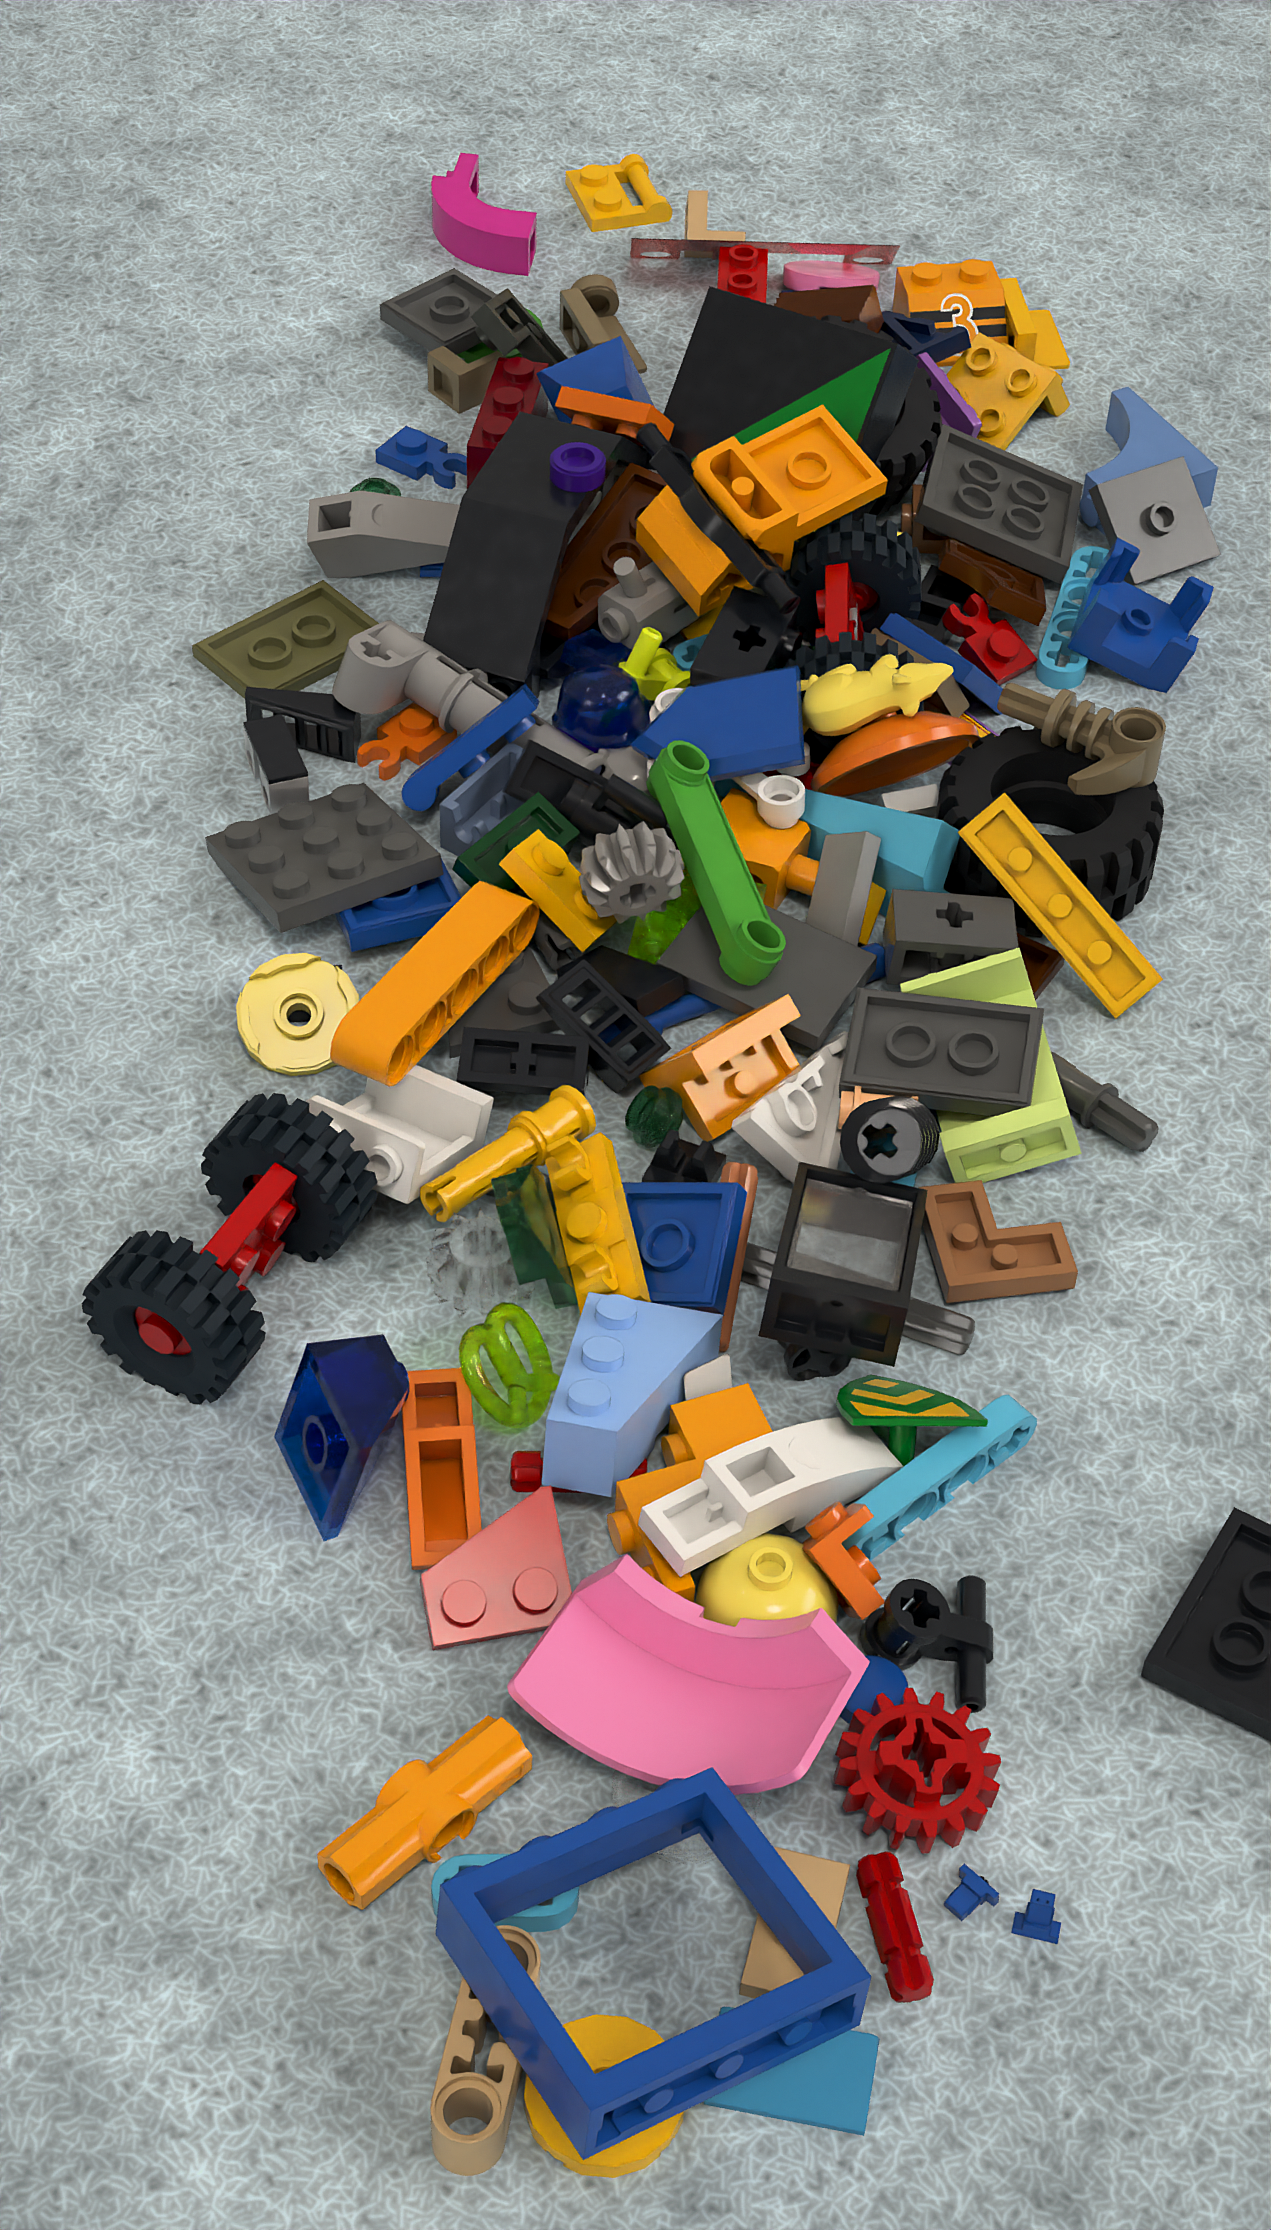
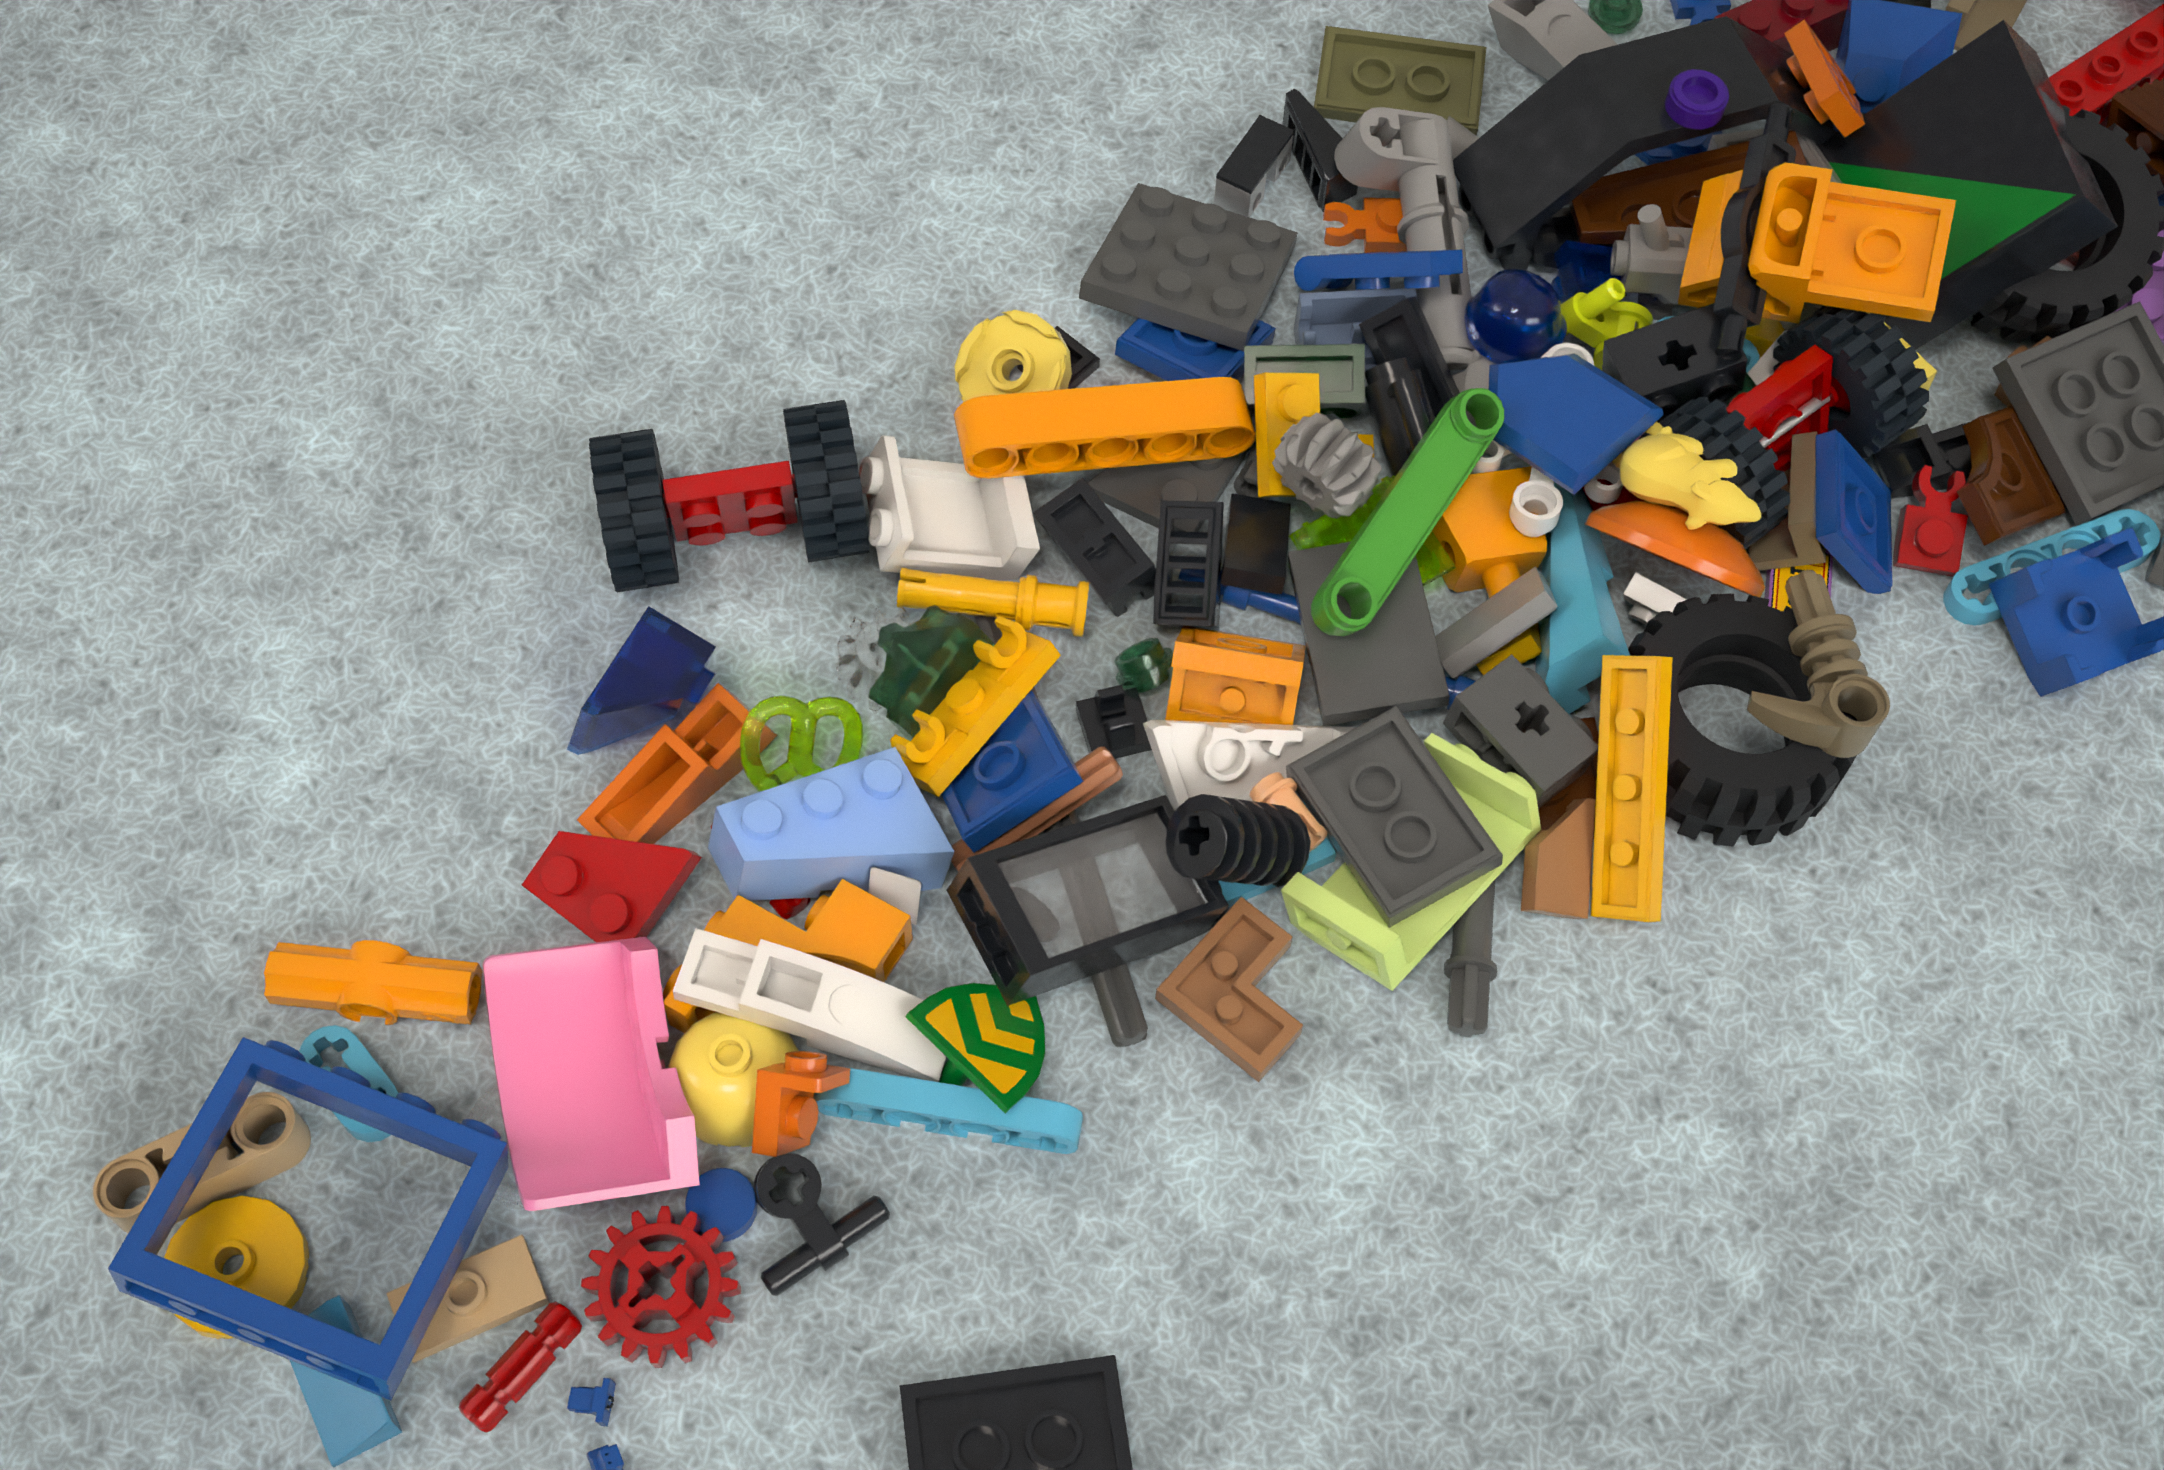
camera: 50 degrees right, 15 degrees up
none -> medium nougat tile [1521,798,1596,919]

